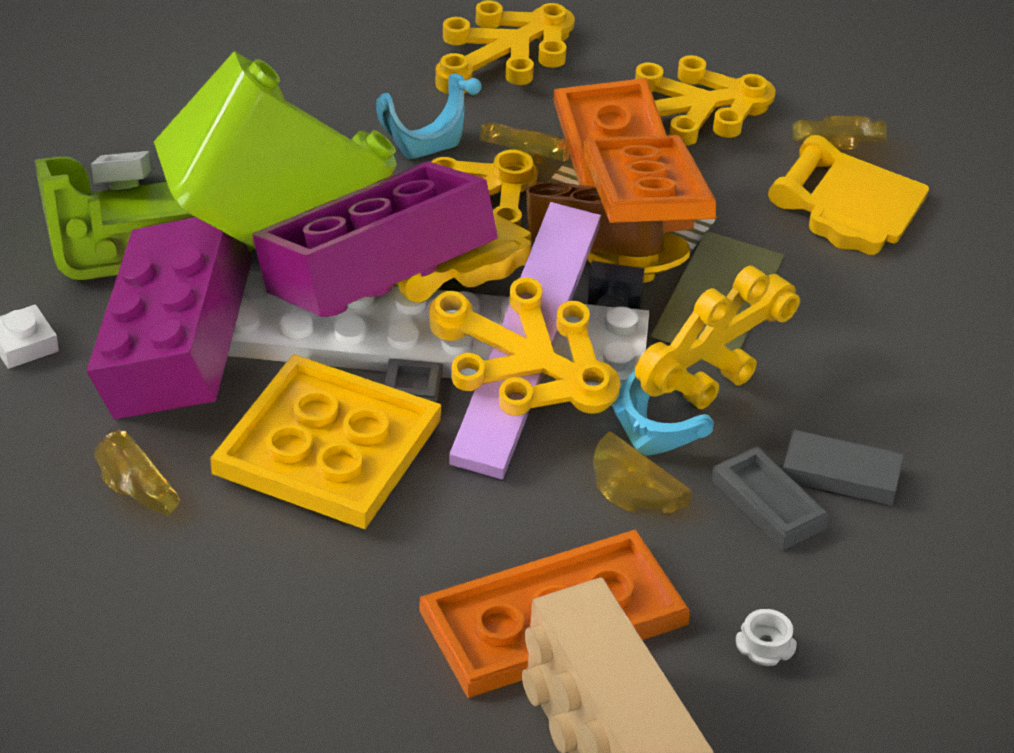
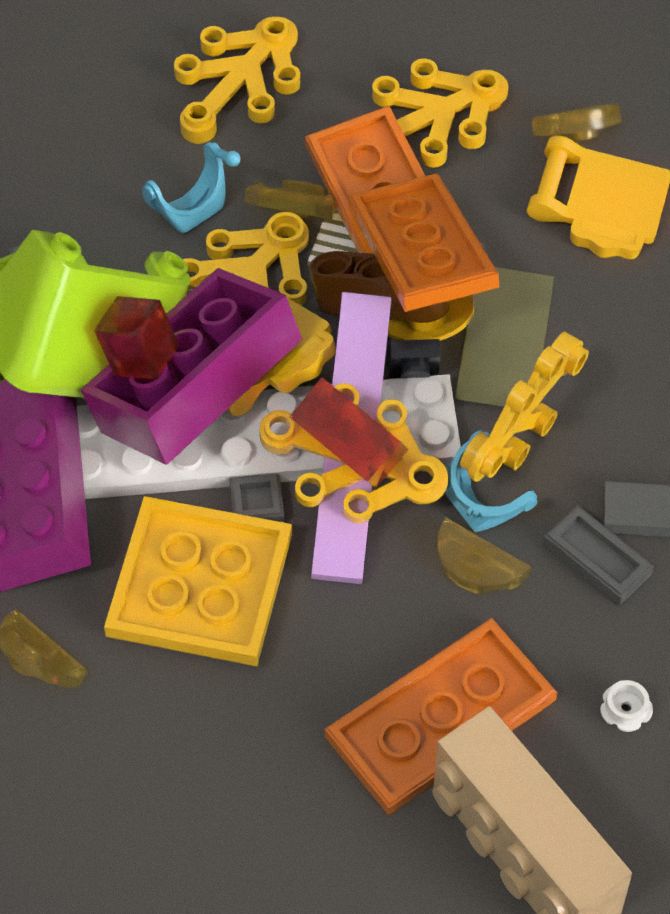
camera: 10 degrees left, 15 degrees up
none -> clear red brick [94,296,179,380]
none -> clear red brick [289,377,409,488]

